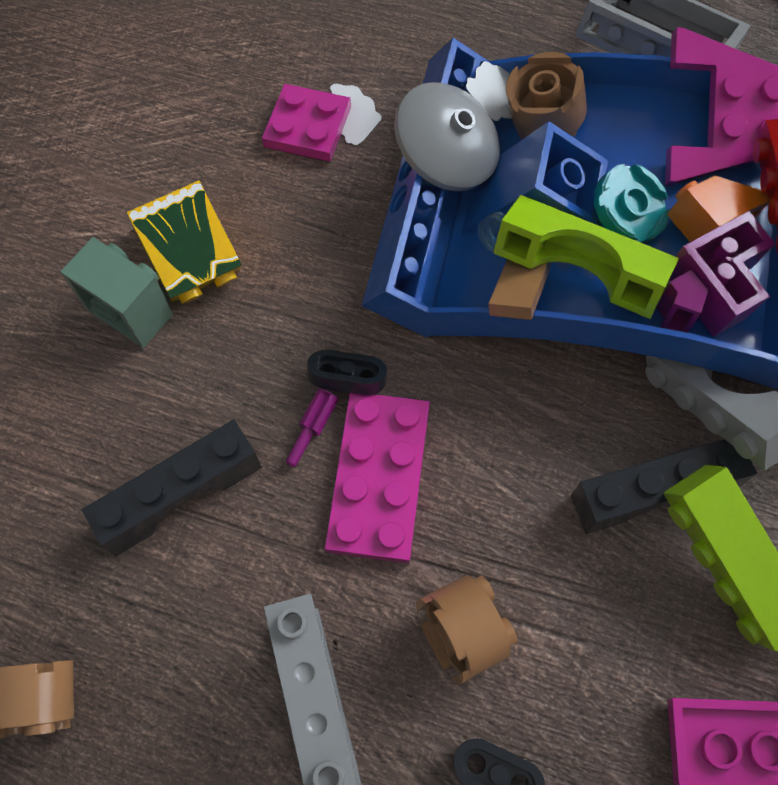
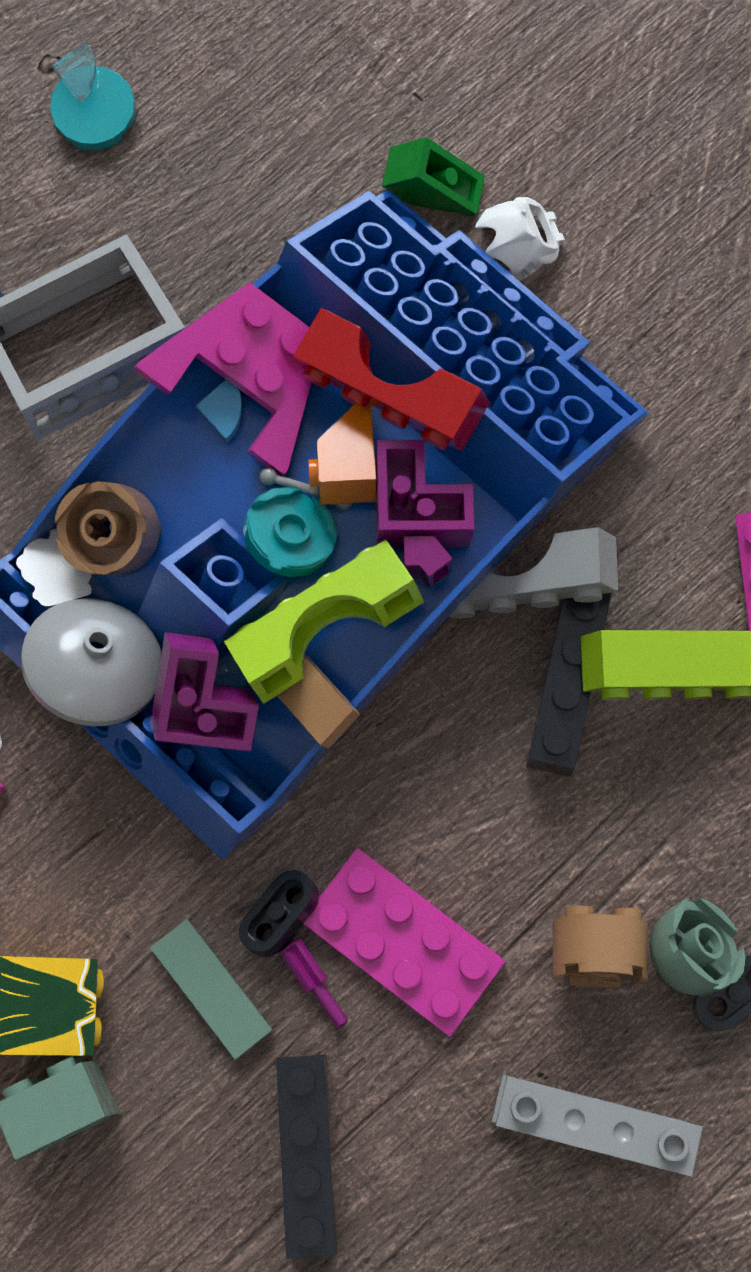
camera: 55 degrees left, 10 degrees up
none -> magenta brick [150,632,259,751]
none -> sand green tile [150,919,273,1060]
none -> dark azure tile [196,380,242,442]
none -> light grey hinge [260,467,352,510]
none -> sand green cylinder [649,899,746,997]

